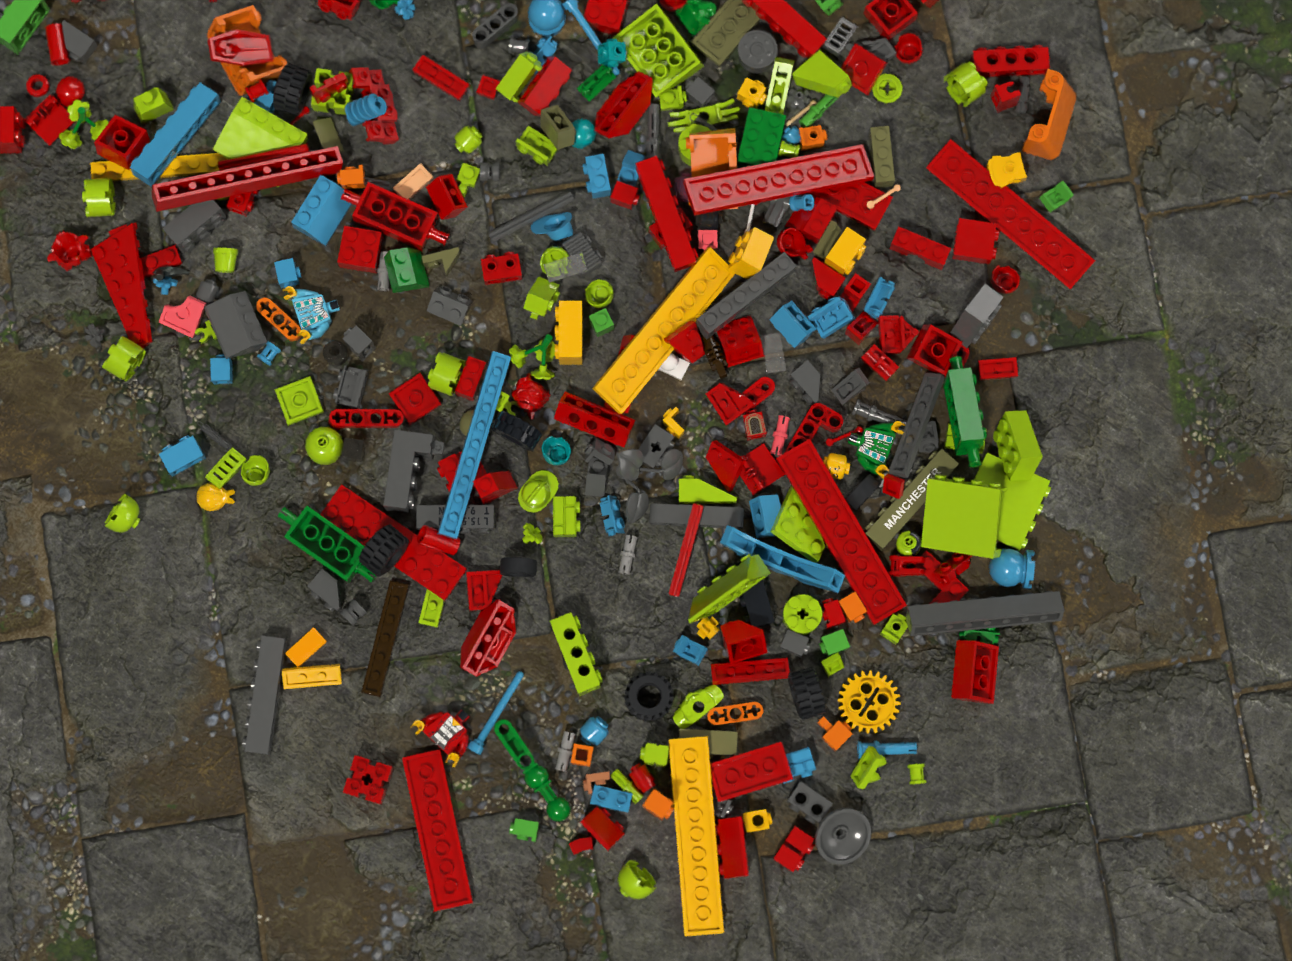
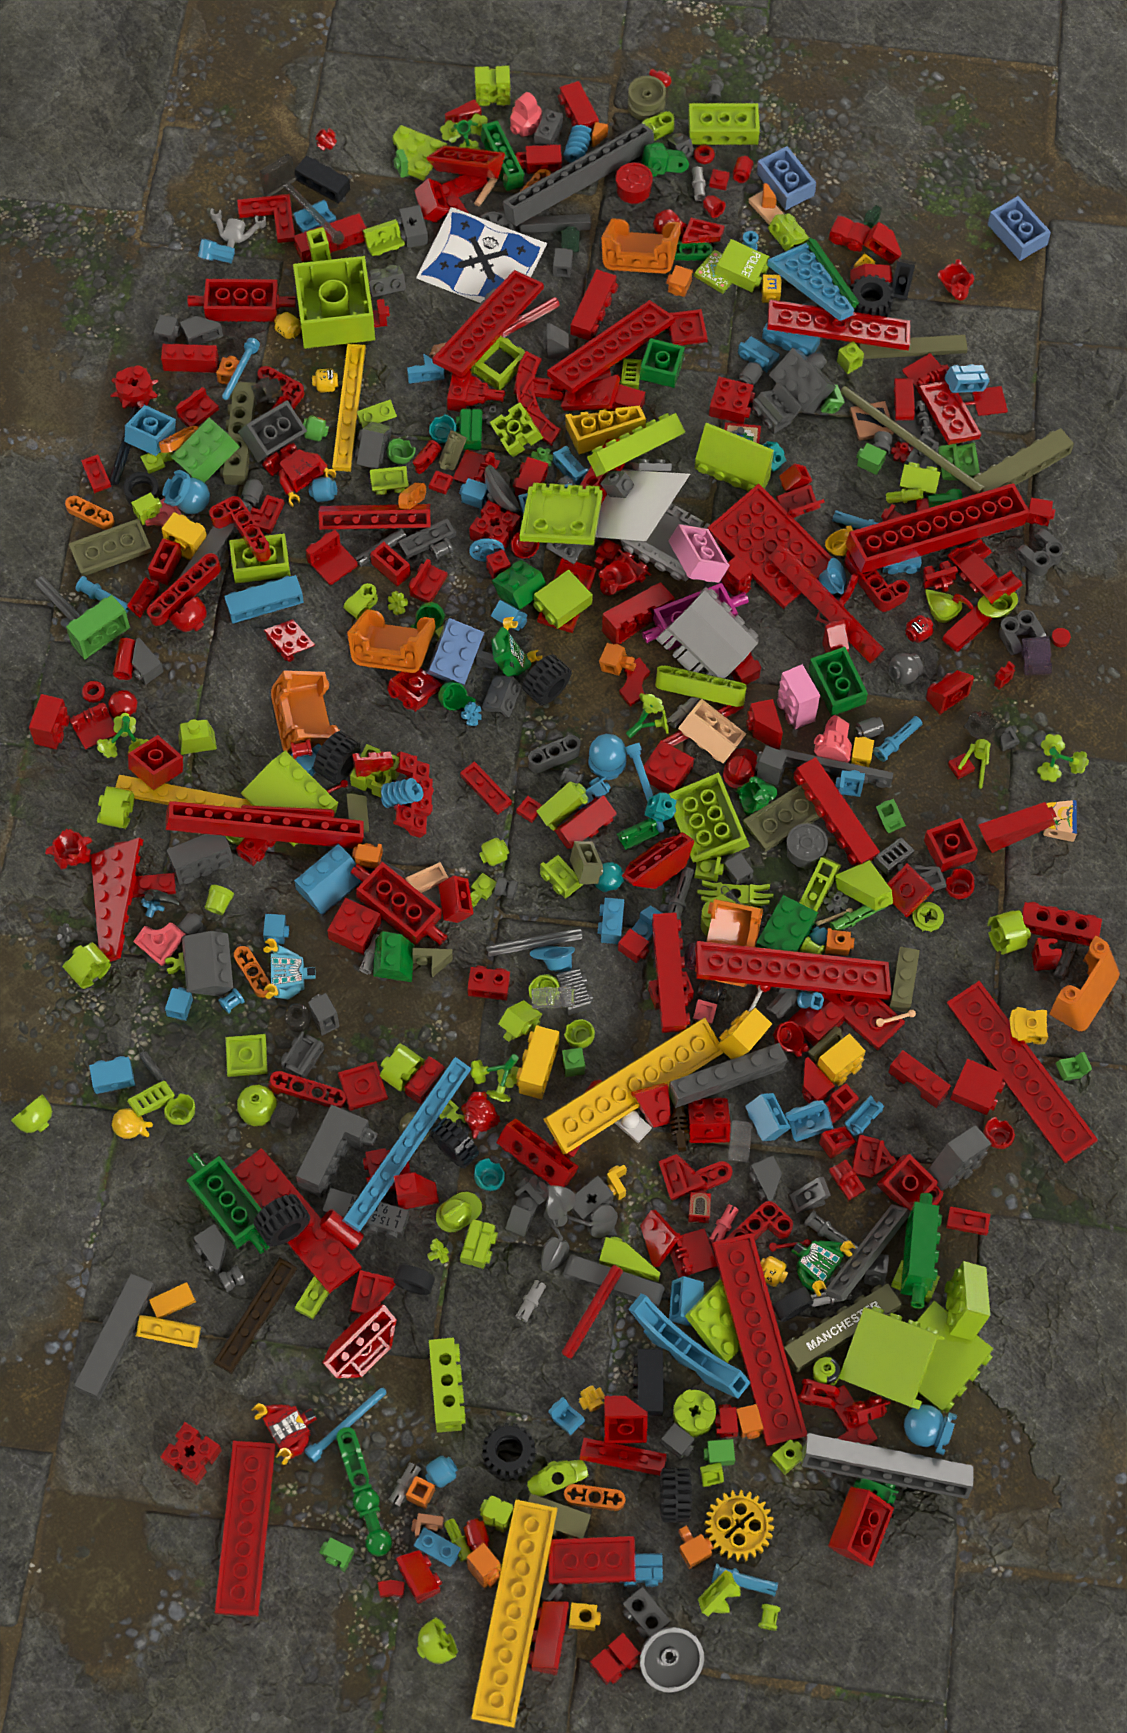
camera: 15 degrees right, 15 degrees down
dark azure brick [130,83,221,187] -> none
red piece [207,29,274,66] -> none
dark grey bracket [427,286,473,326] -> none
dark azure hinge [599,495,625,536] -> none
lime slope [688,554,771,623] -> none
yellow brick [737,77,767,109] -> none
red plate [882,473,905,499] -> none

